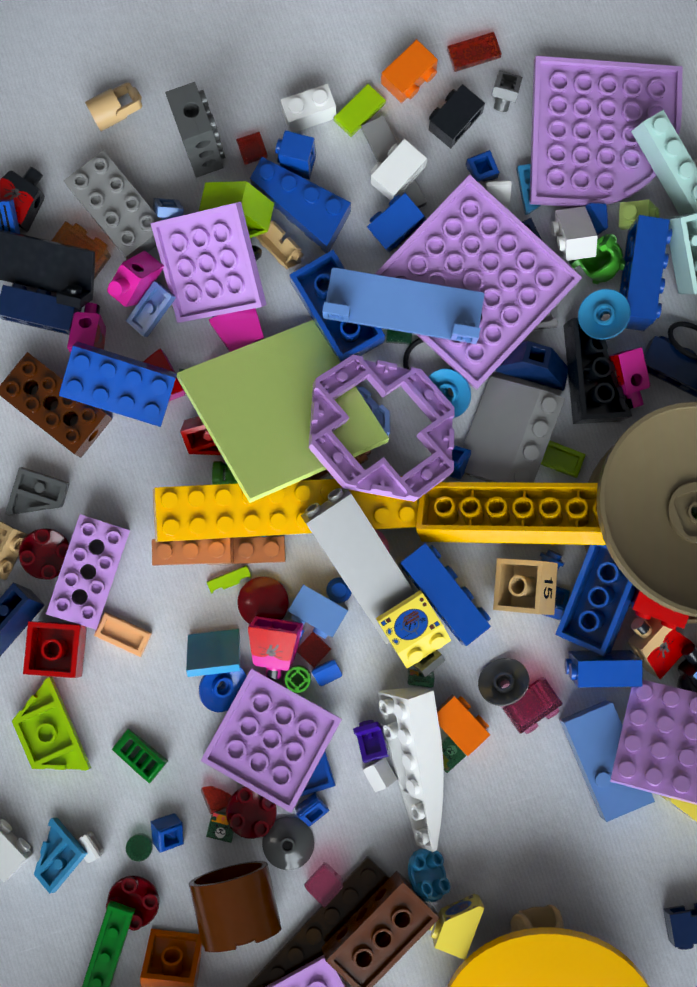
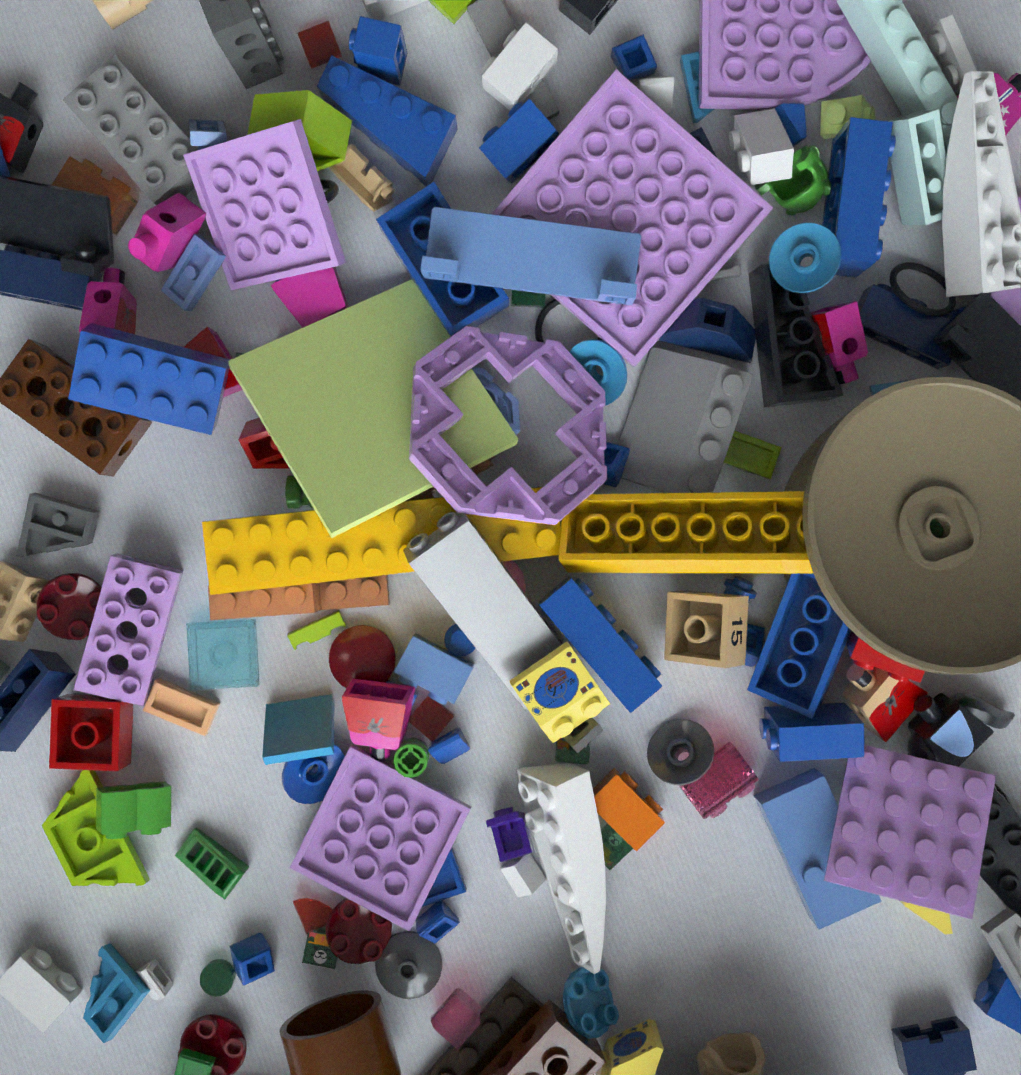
camera: 10 degrees left, 5 degrees up
none -> bright green brick [96,782,171,839]
none -> clear light blue tile [186,619,260,690]

